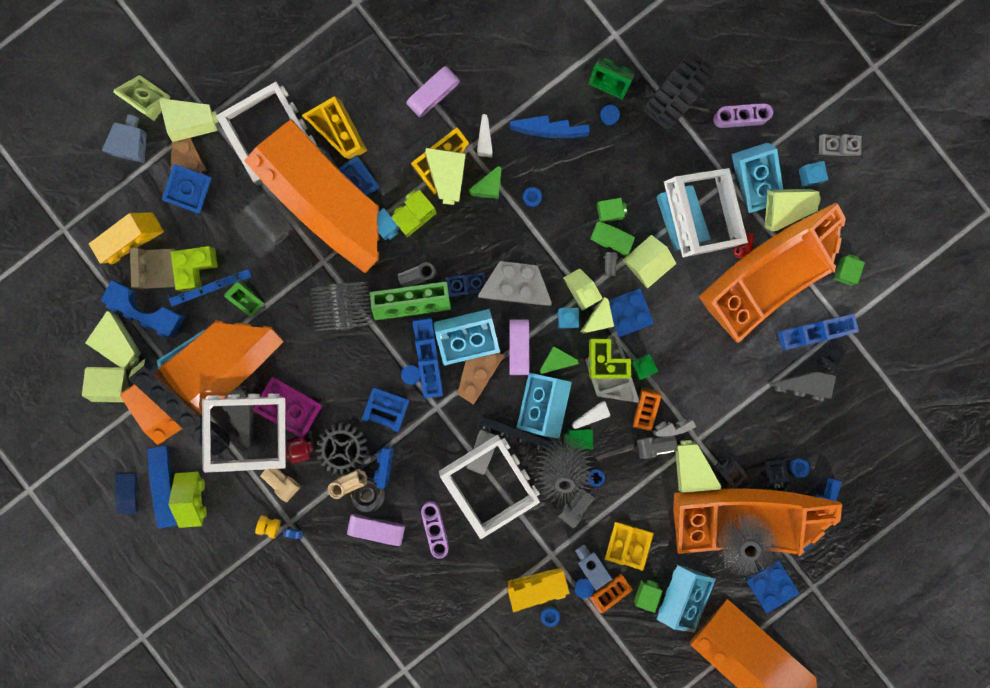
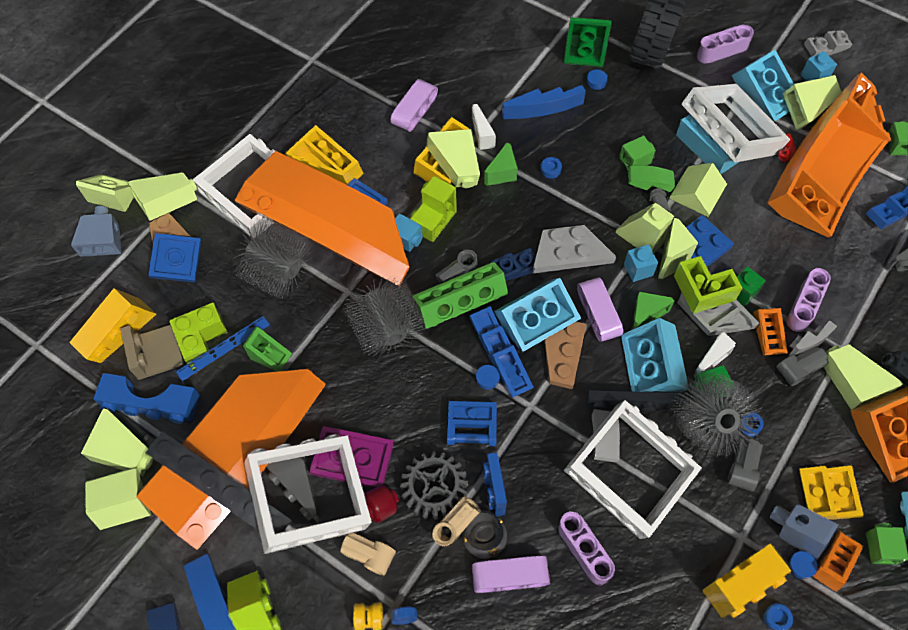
camera: 15 degrees left, 25 degrees down
none -> lavender beam [787,268,831,332]

